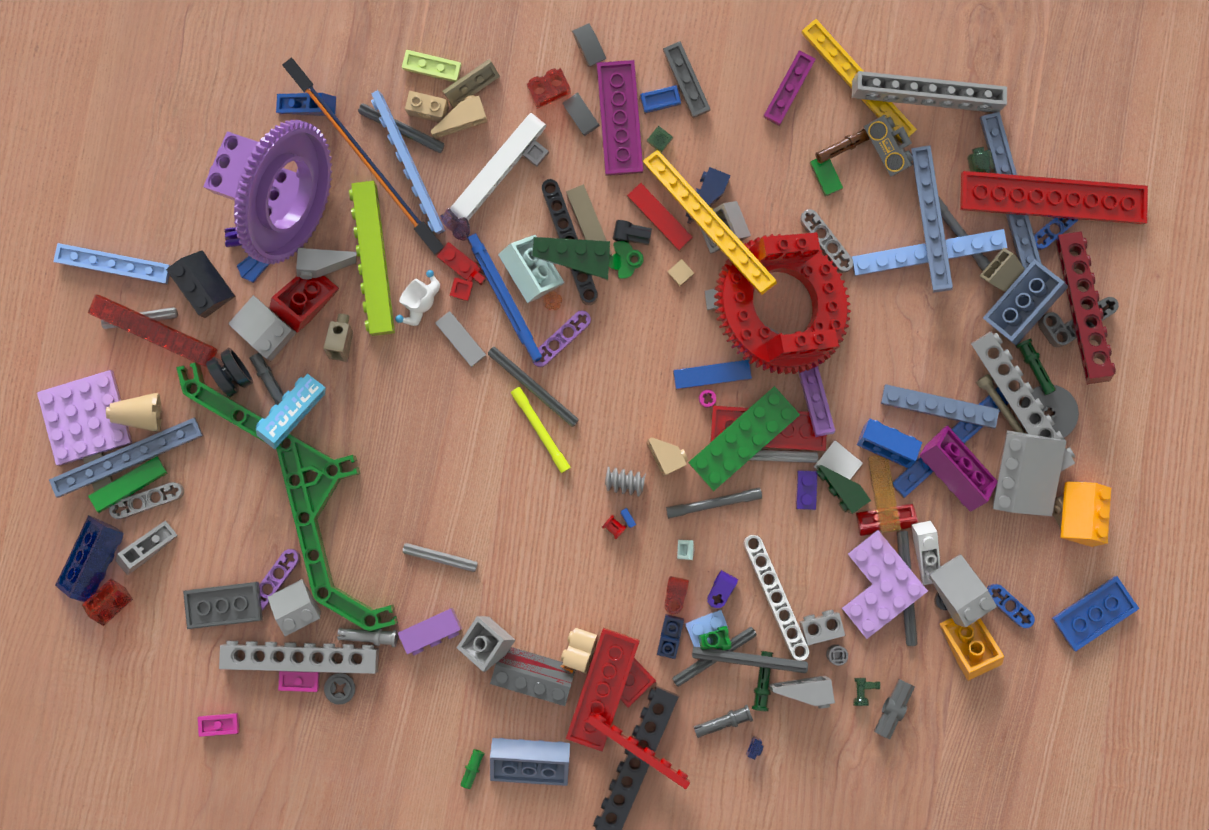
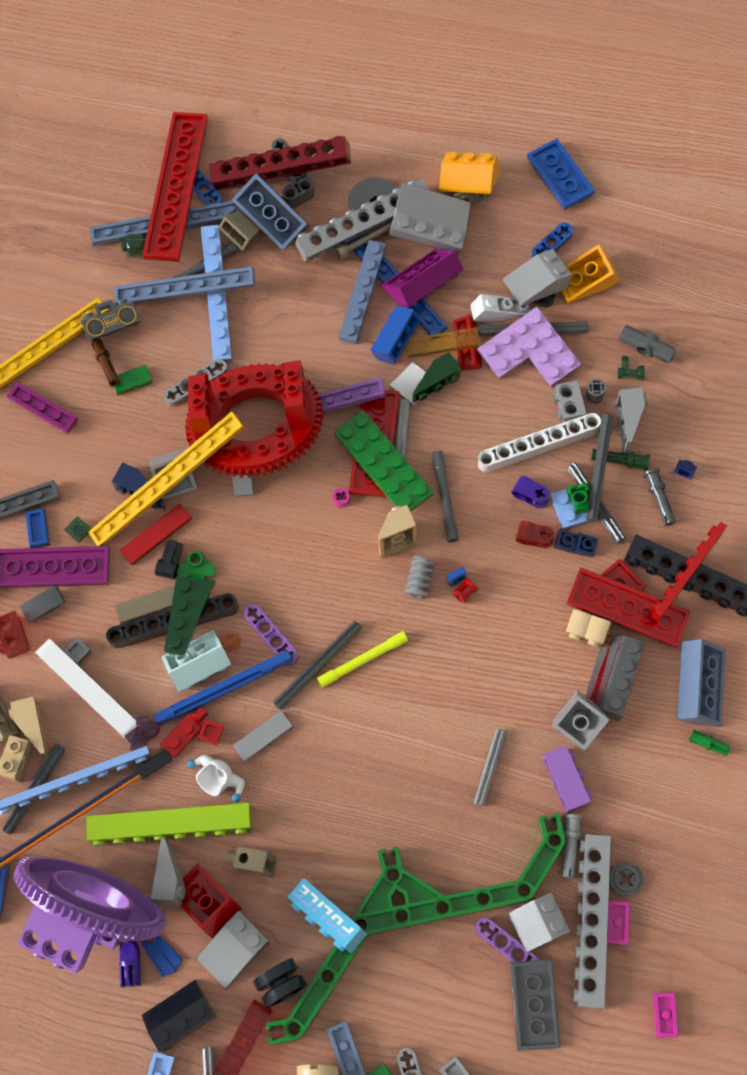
camera: 80 degrees left, 15 degrees down
dark grey pin [249,353,284,405] -> none
tan tile [667,259,694,286] -> none
blue tile [673,360,752,389] -> none
light aqua slope [677,540,695,560] -> none
dark purple plate [796,471,817,510] -> none
light grey brick [852,71,1007,113] -> none
dark green pin [1016,338,1056,396] -> none

